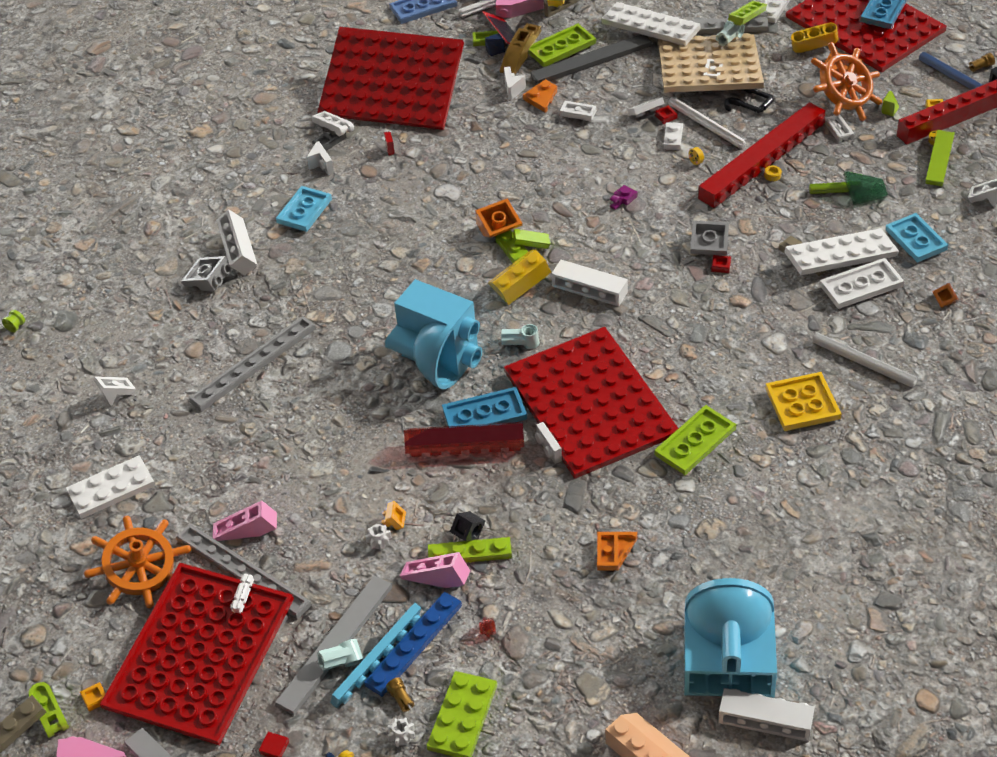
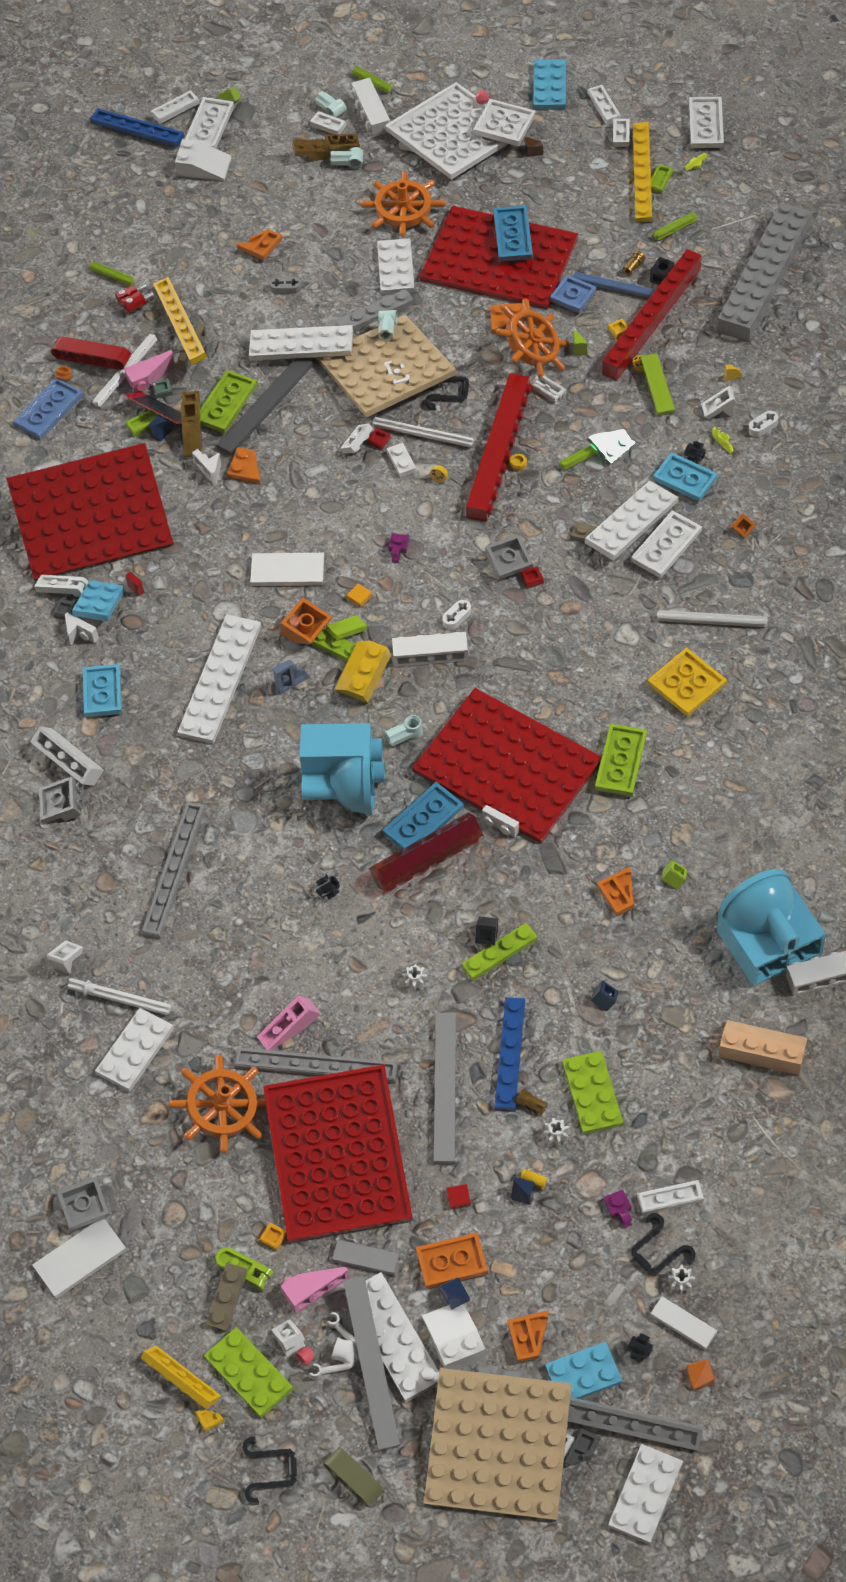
camera: 30 degrees left, 10 degrees up
white axle [231,574,254,613] -> none
light aqua piece [317,639,363,671] -> none
medium azure plate [330,603,421,708] -> none
light orange tile [381,501,406,530] -> none
bright pink slope [400,552,470,588] -> none
clear red plate [479,617,496,638] -> none
white plate [560,101,597,121] -> none
lime plate [728,1,767,26] -> none
yellow beam [791,23,838,53] -> none
none -> white axle [67,978,171,1015]
none -> medium azure plate [72,580,124,621]
none -> sand green tile [152,379,173,399]
none -> white plate [177,614,261,744]
none -> white tile [250,553,325,586]
none -> sand blue wing [273,660,310,695]
none -> black gear [315,874,340,900]
none -> light orange tile [347,583,372,607]
none -> white beam [442,600,471,630]
none -> medium blue plate [550,275,596,314]
none -> dark blue slope [591,980,619,1011]
none -> lime slope [661,860,687,889]
none -> black gear [684,441,706,463]
none -> neon yellow piece [712,426,733,454]

